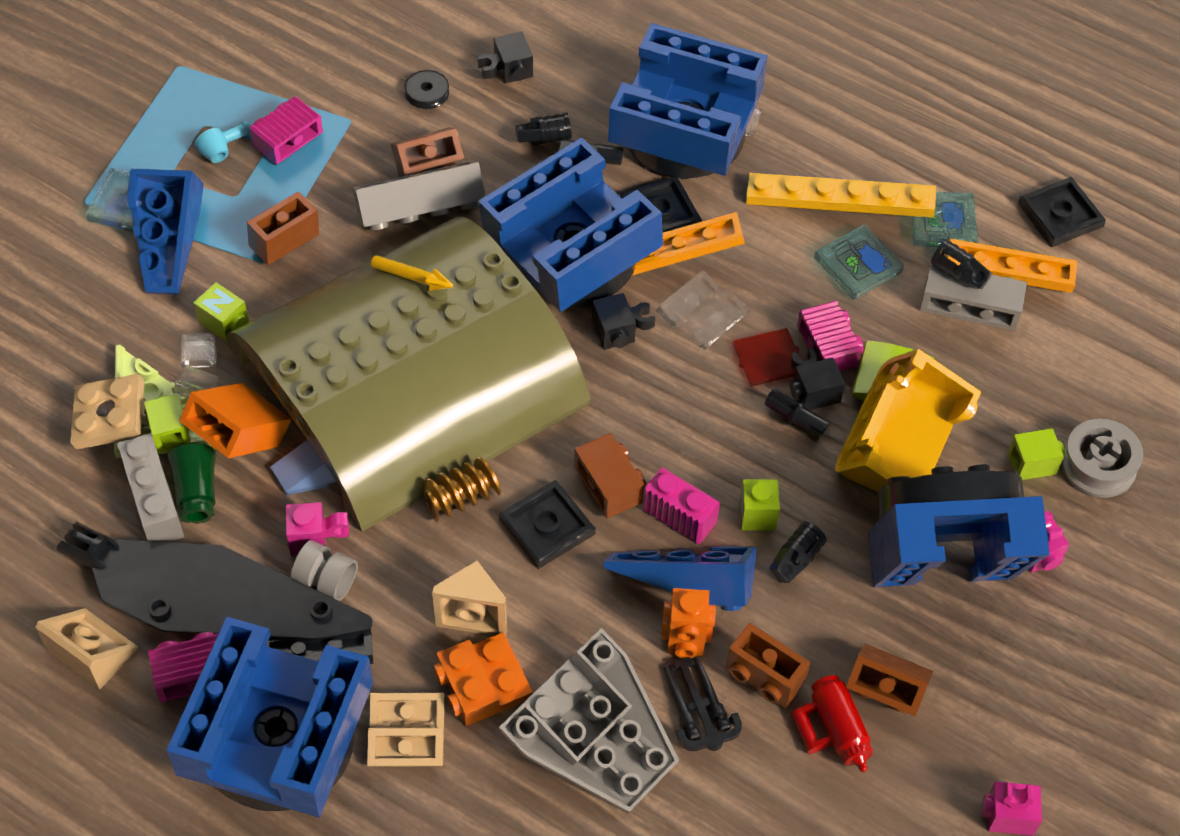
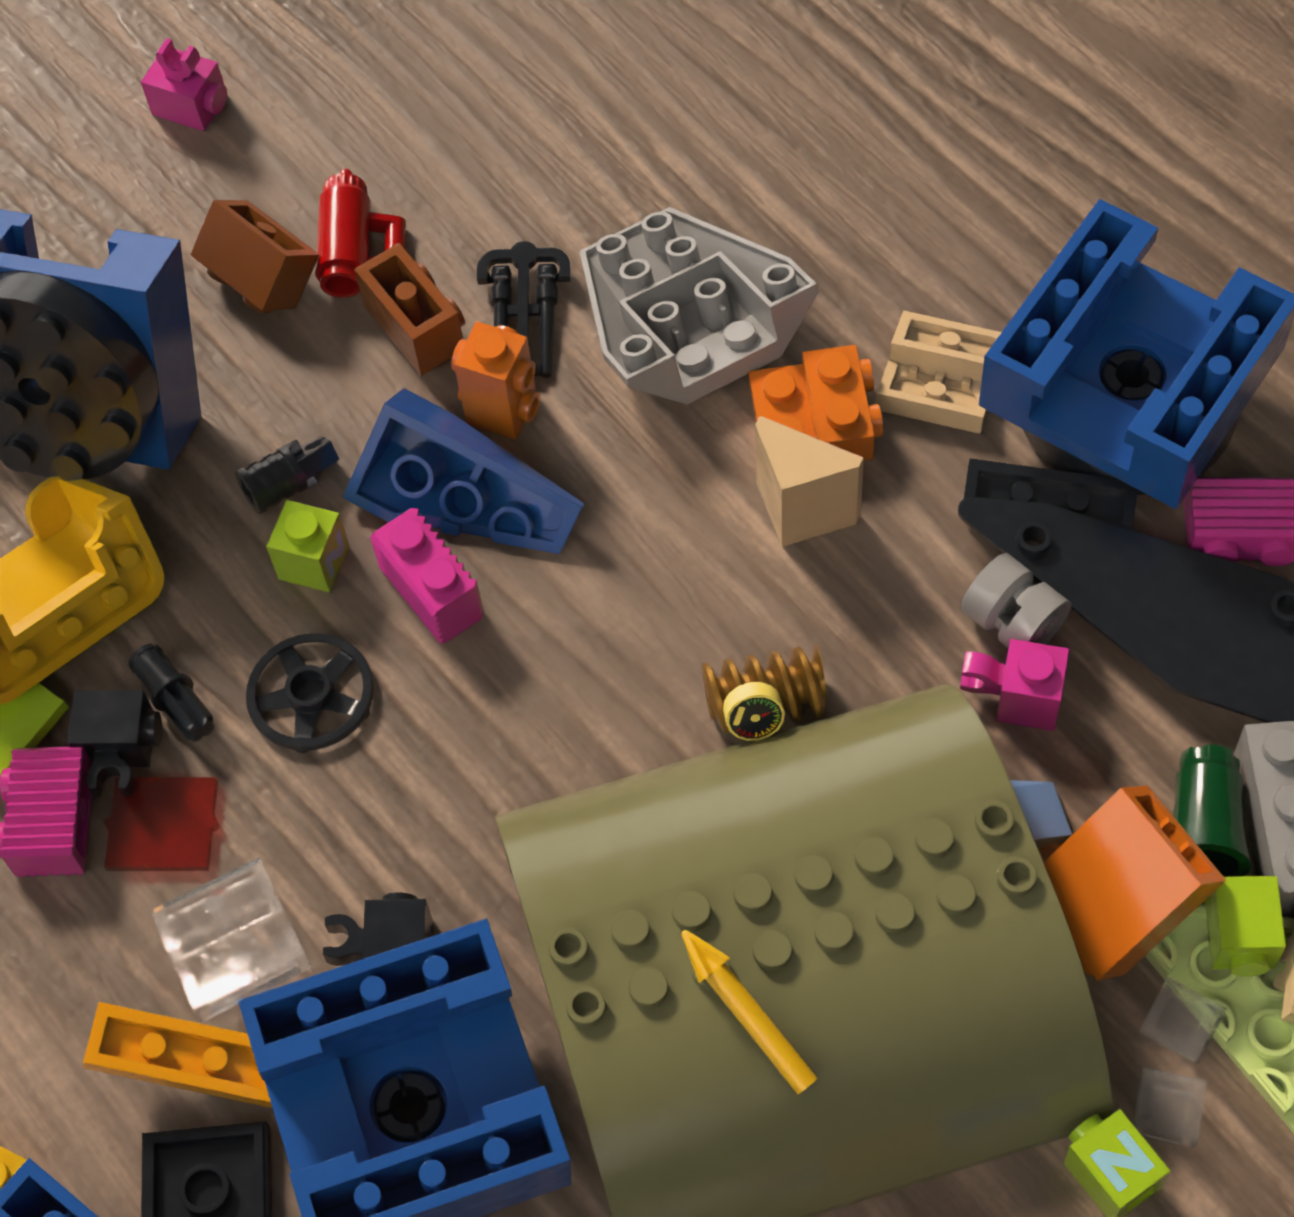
camera: 155 degrees left, 5 degrees up
black tile [499,480,596,569] -> none
dark orange brick [574,433,646,519] -> none
none -> black wheel [246,633,374,753]
none -> tile [723,682,785,741]

